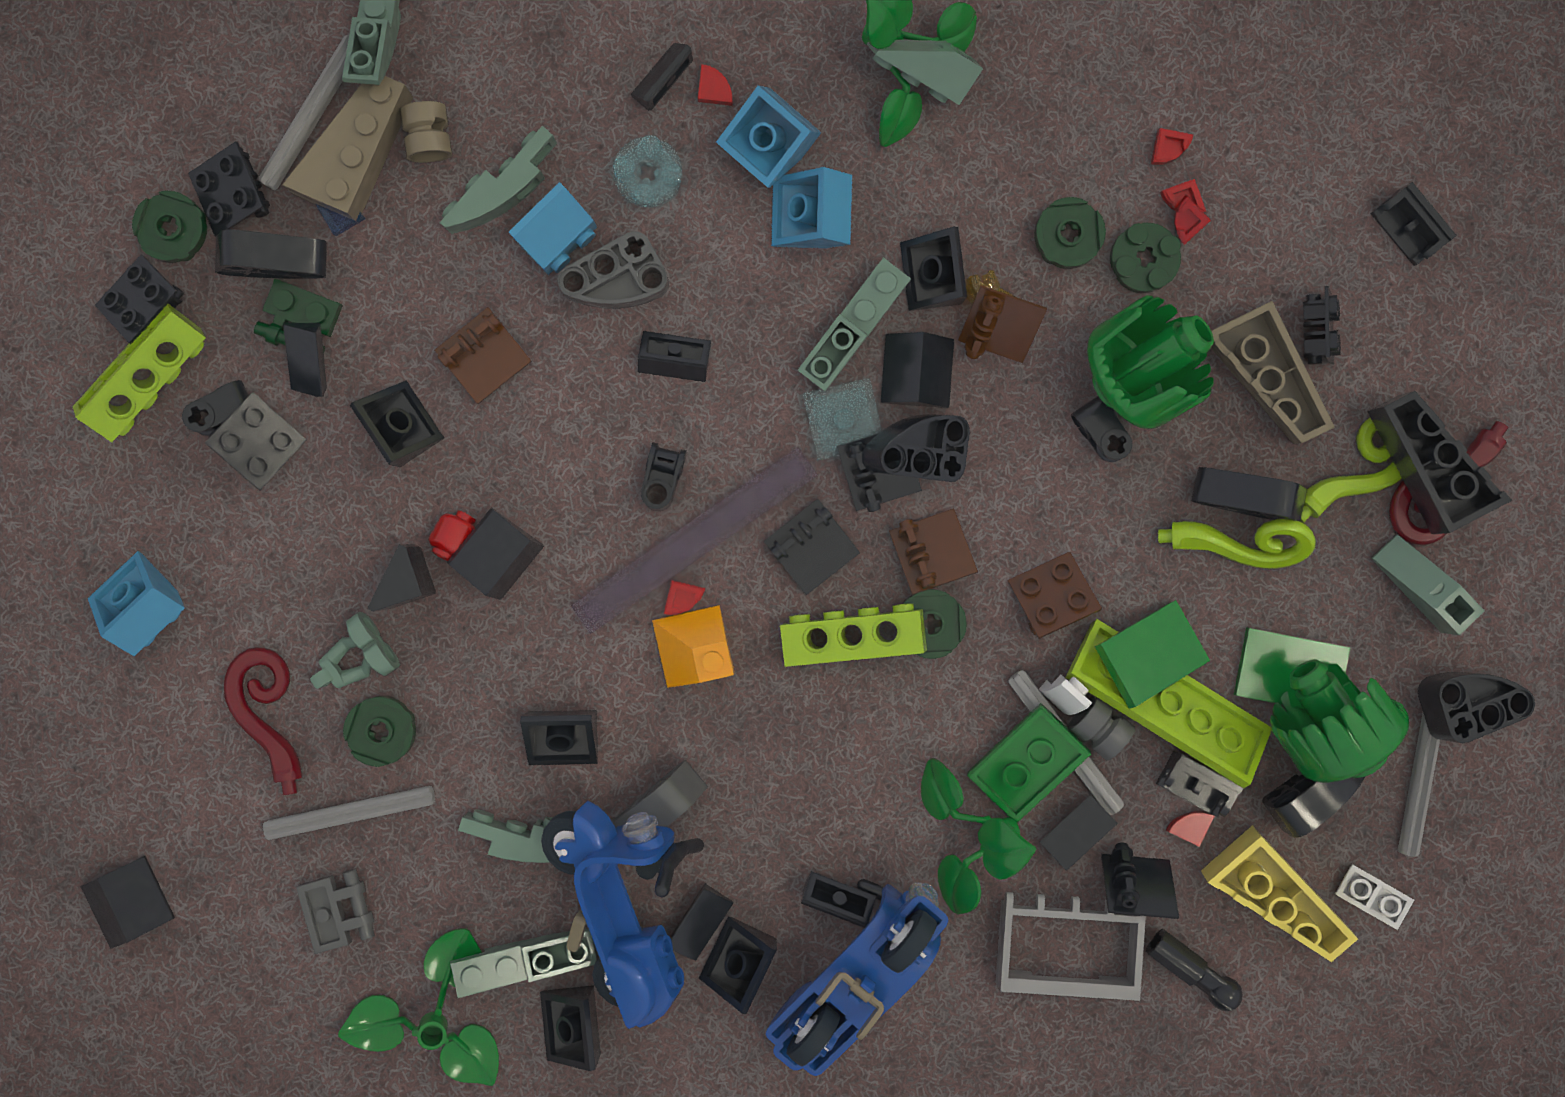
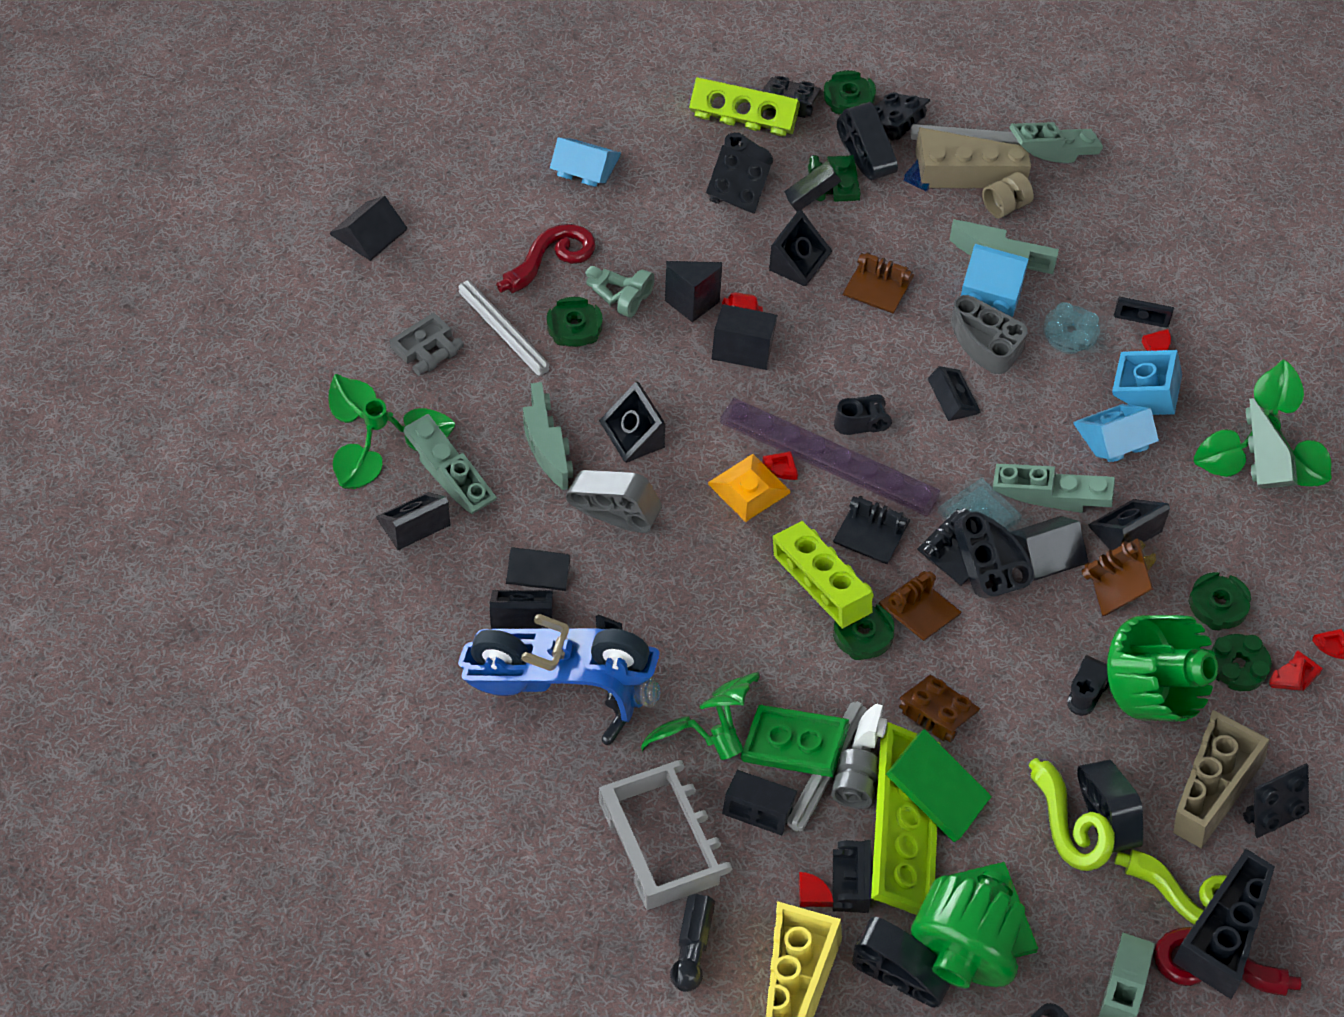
camera: 60 degrees right, 35 degrees down
blue piece [541,801,704,1029] -> none
black hinge [1101,842,1179,919] -> none

